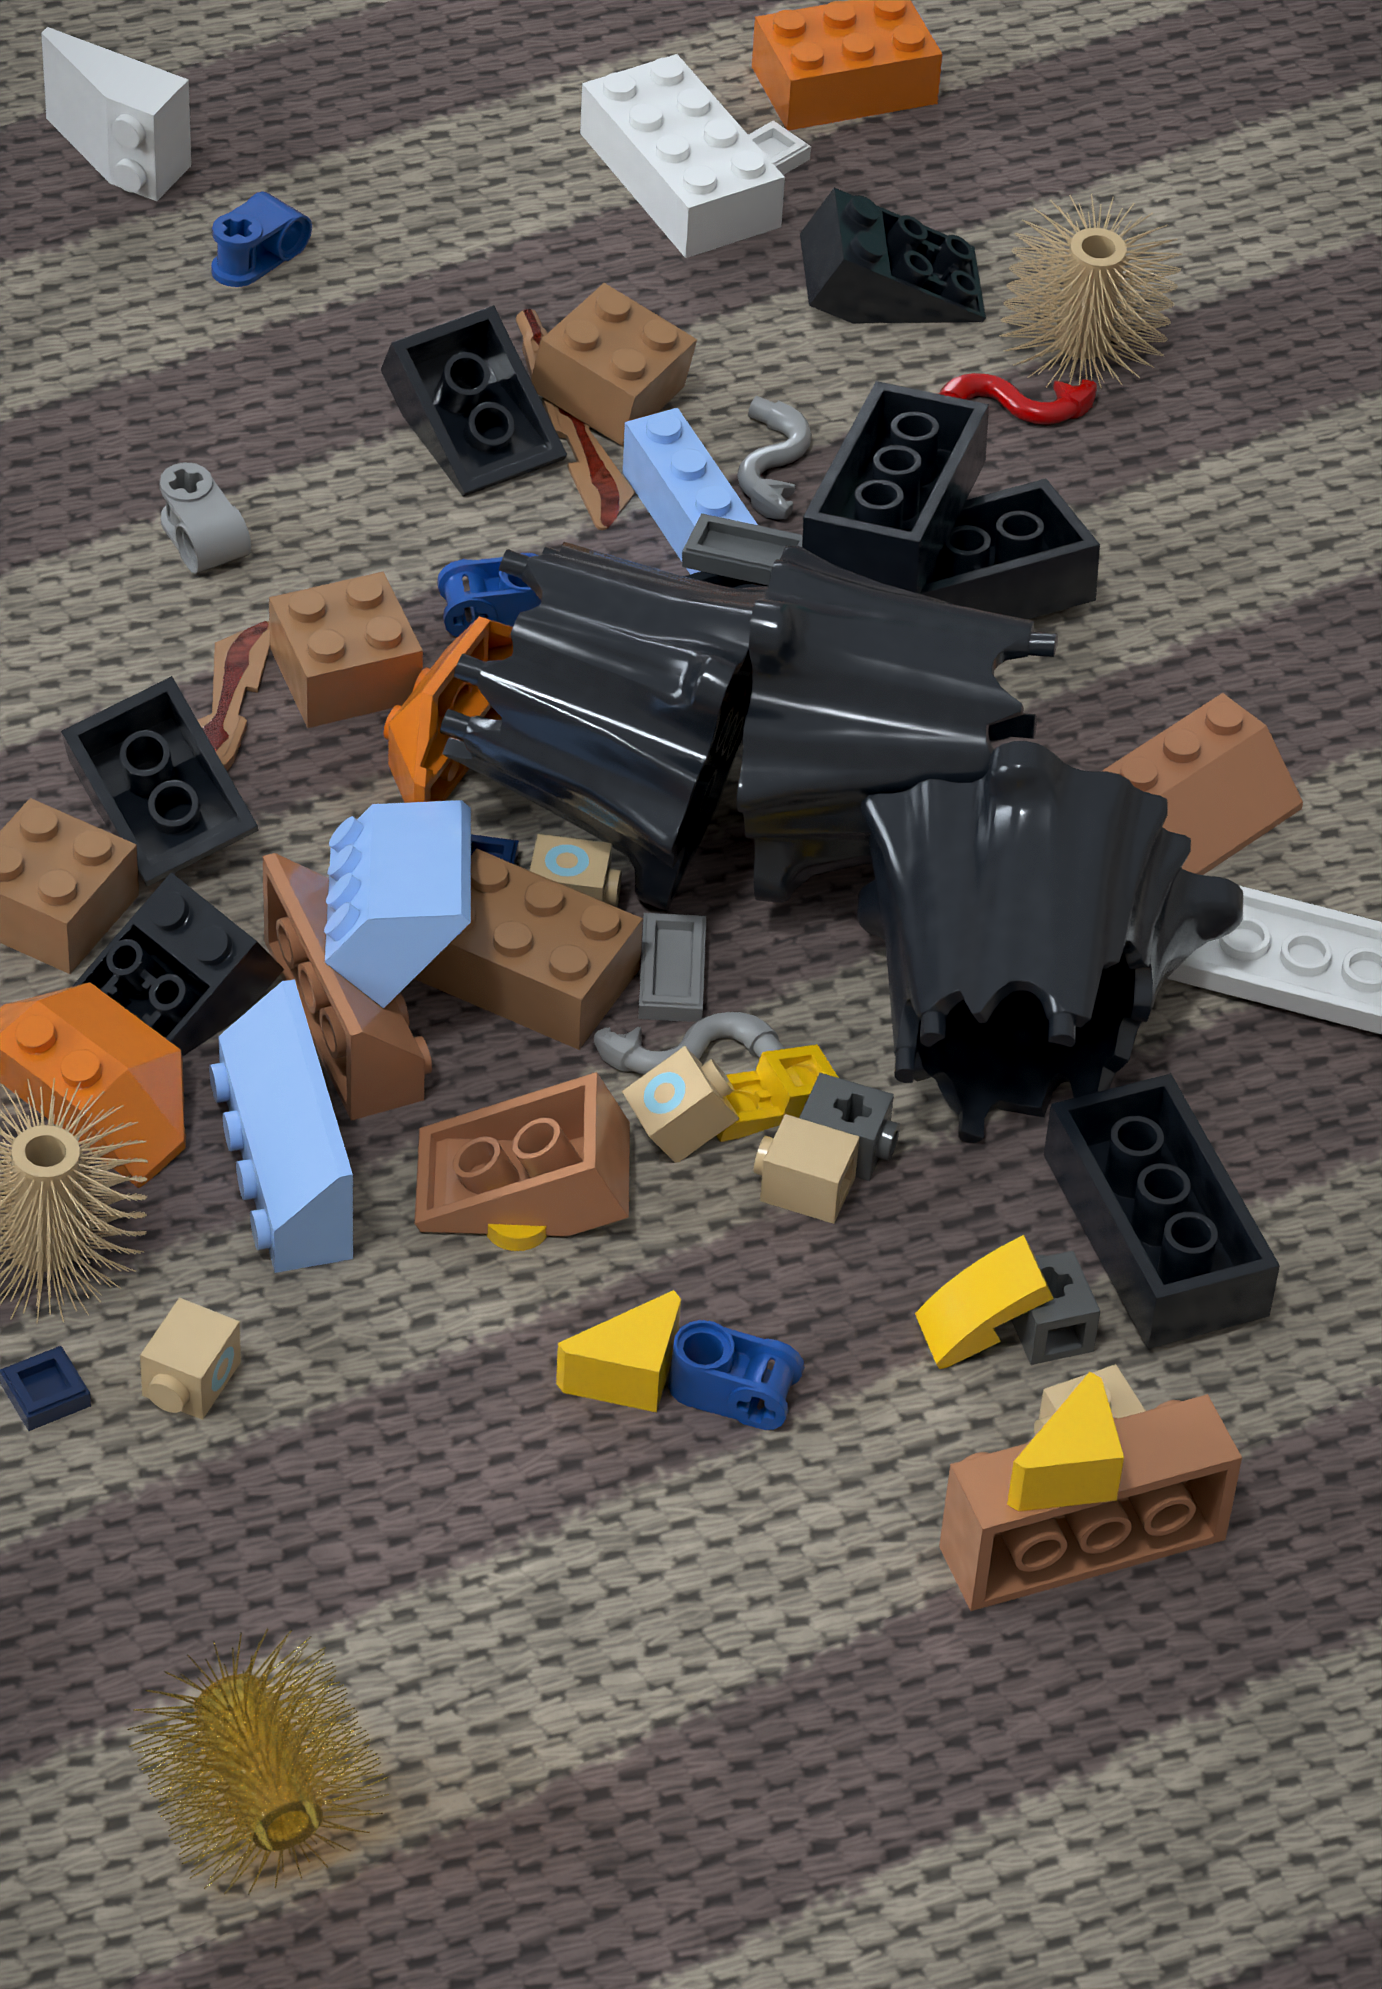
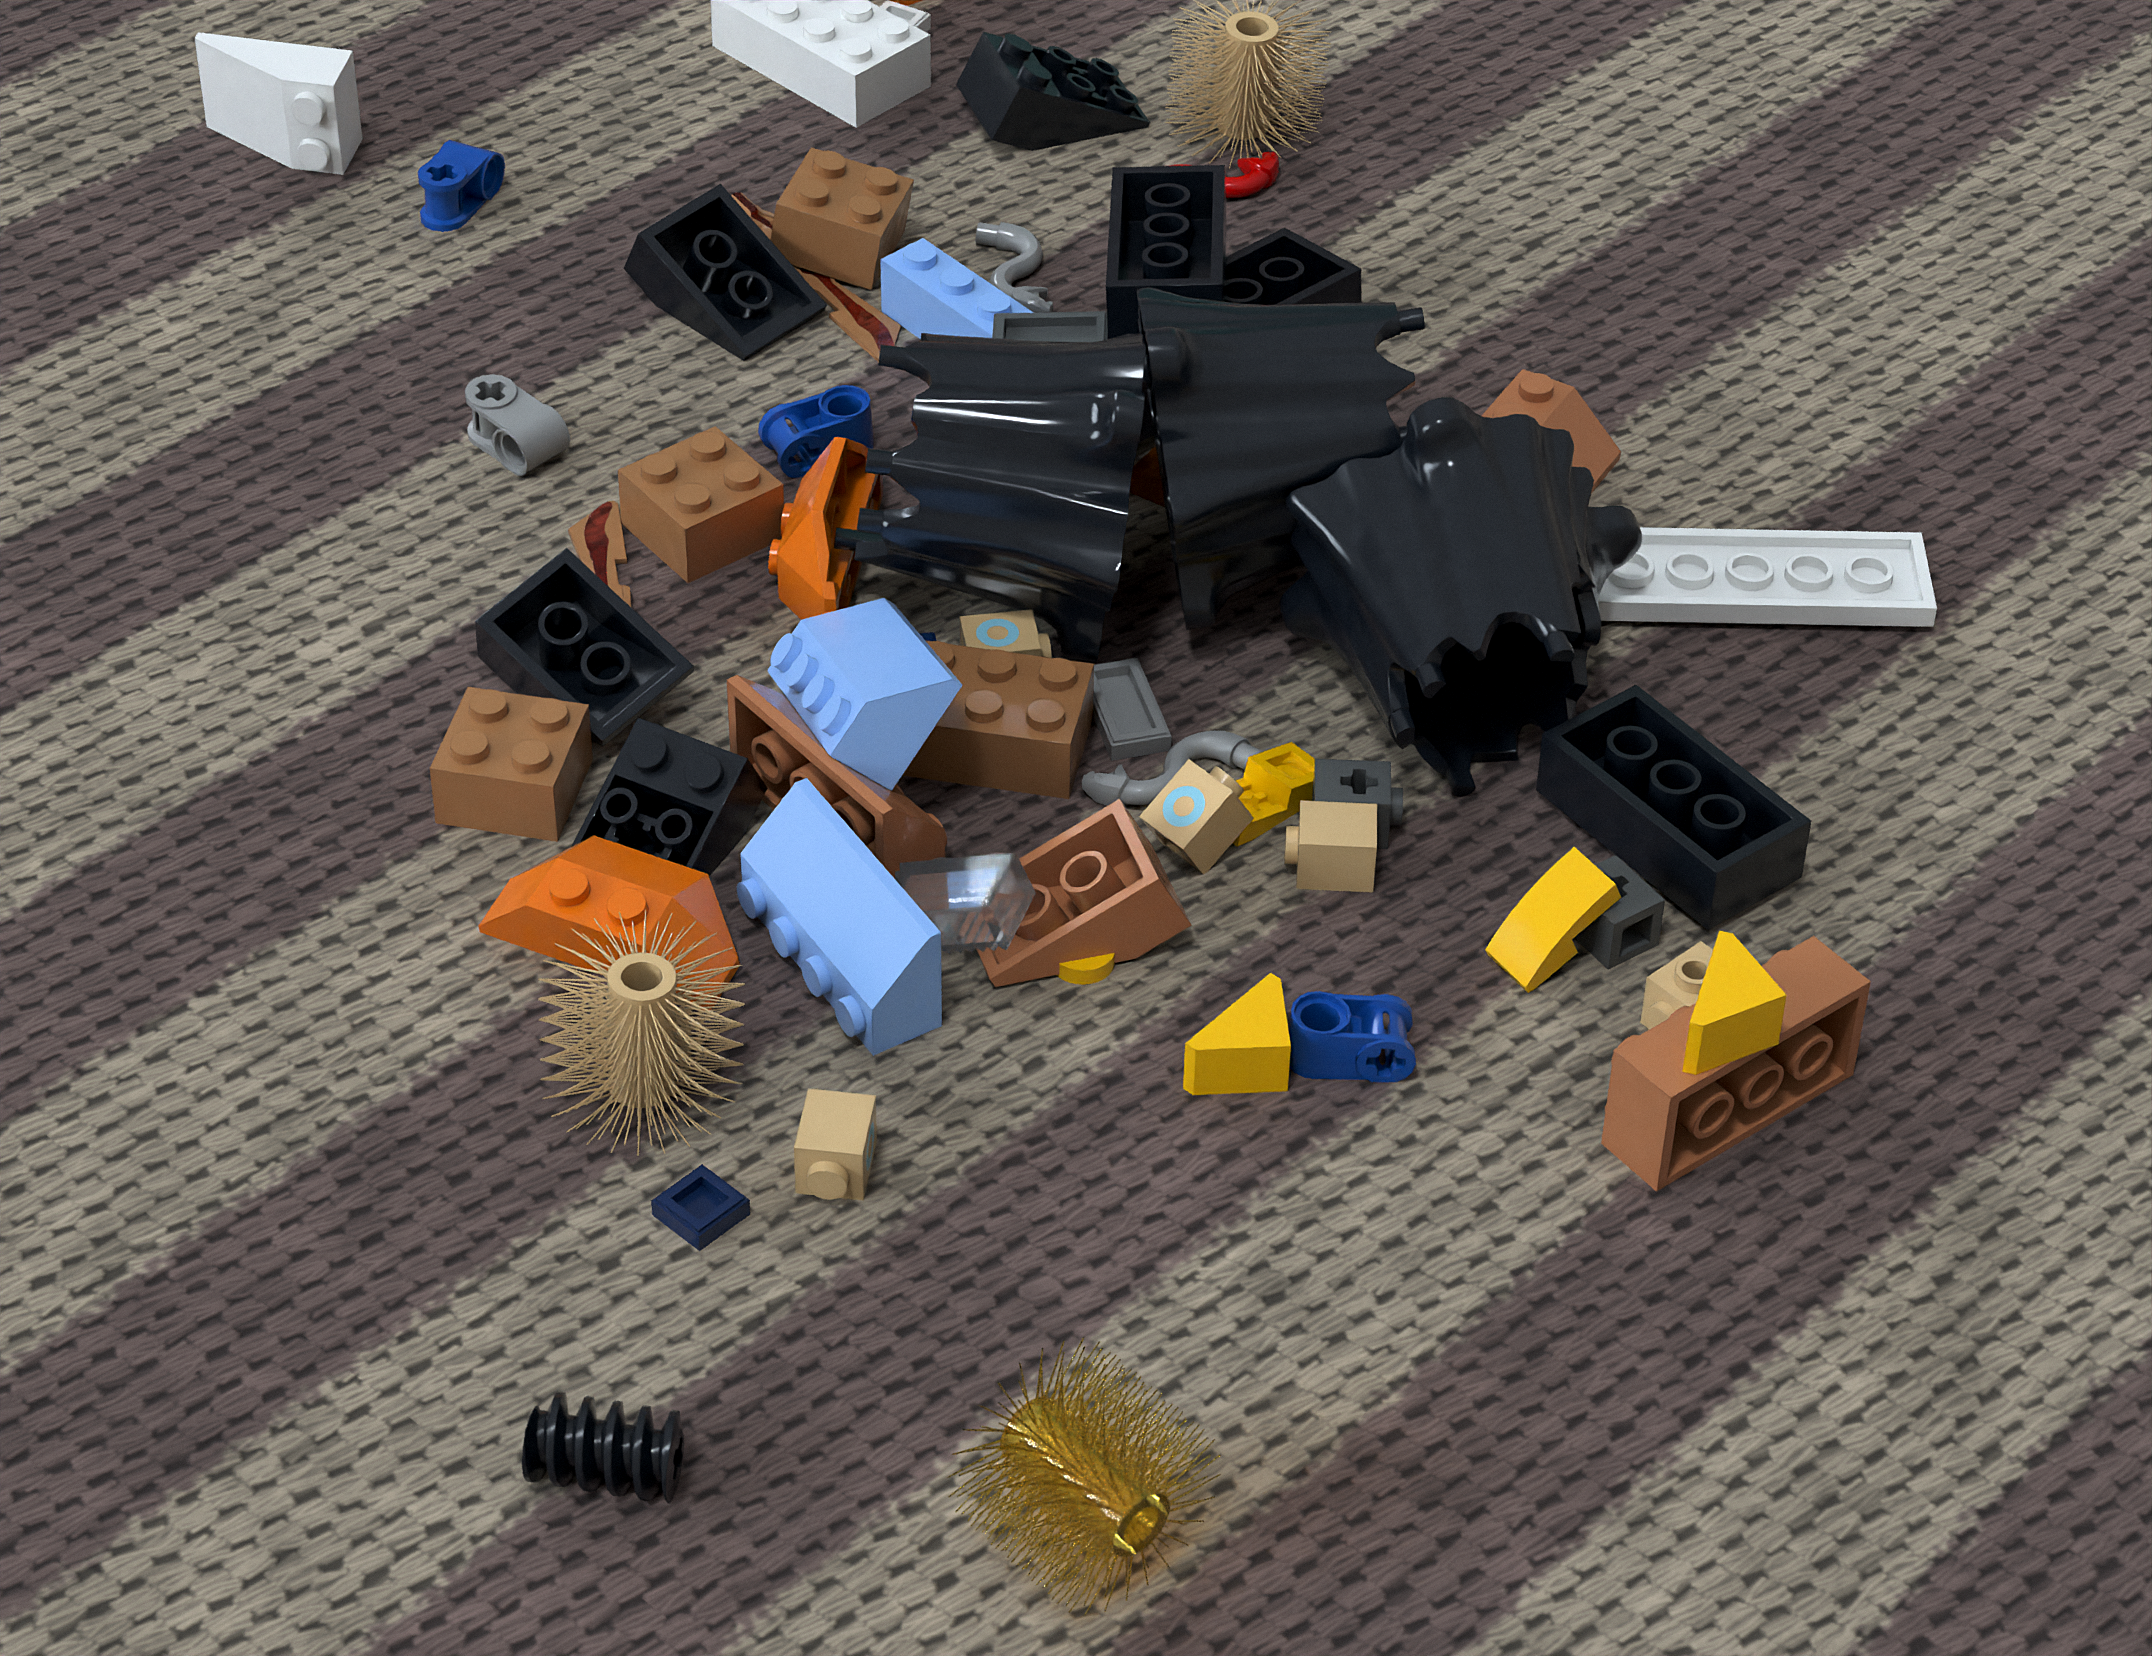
camera: 15 degrees left, 5 degrees down
none -> clear brick [895,852,1036,955]

